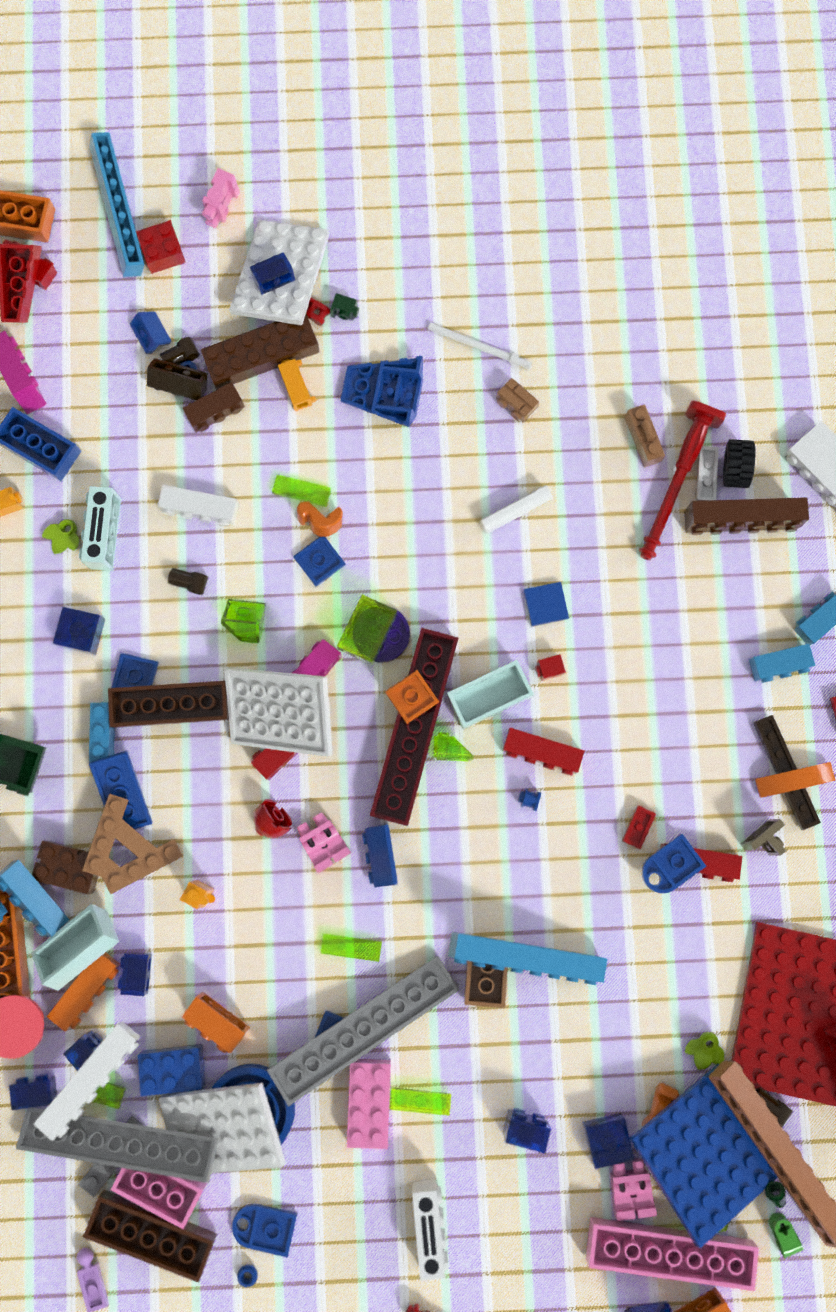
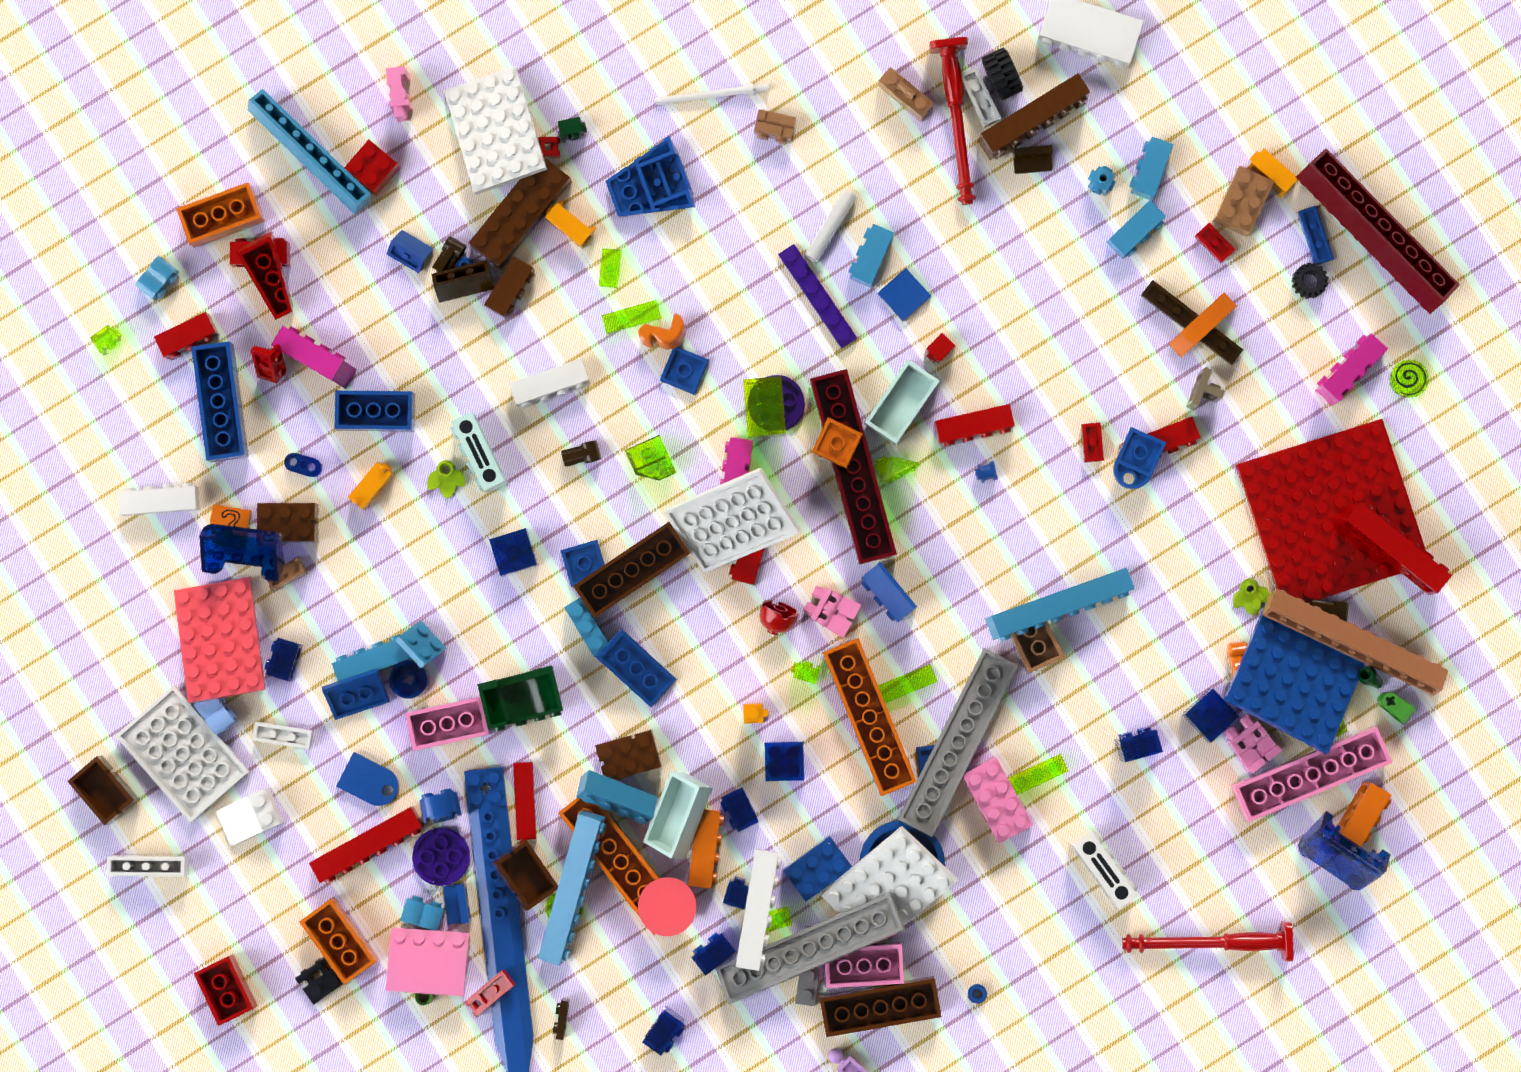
camera: 25 degrees left, 5 degrees up
medium nougat plate [82,794,183,894] -> none
orange brick [182,992,250,1054] -> none
blue tile [232,1203,298,1258] -> none
clear blue brick [250,252,295,295] -> none
none -> clear neon green plate [599,248,622,289]
none -> clear blue brick [764,741,804,782]
none -> dark purple plate [778,244,857,349]
none -> clear neon green brick [791,660,821,684]
none -> orange brick [822,638,917,796]
none -> dark azure brick [848,224,894,288]
none -> dark brown panel [1012,145,1053,174]
none -> dark azure brick [1087,166,1116,195]

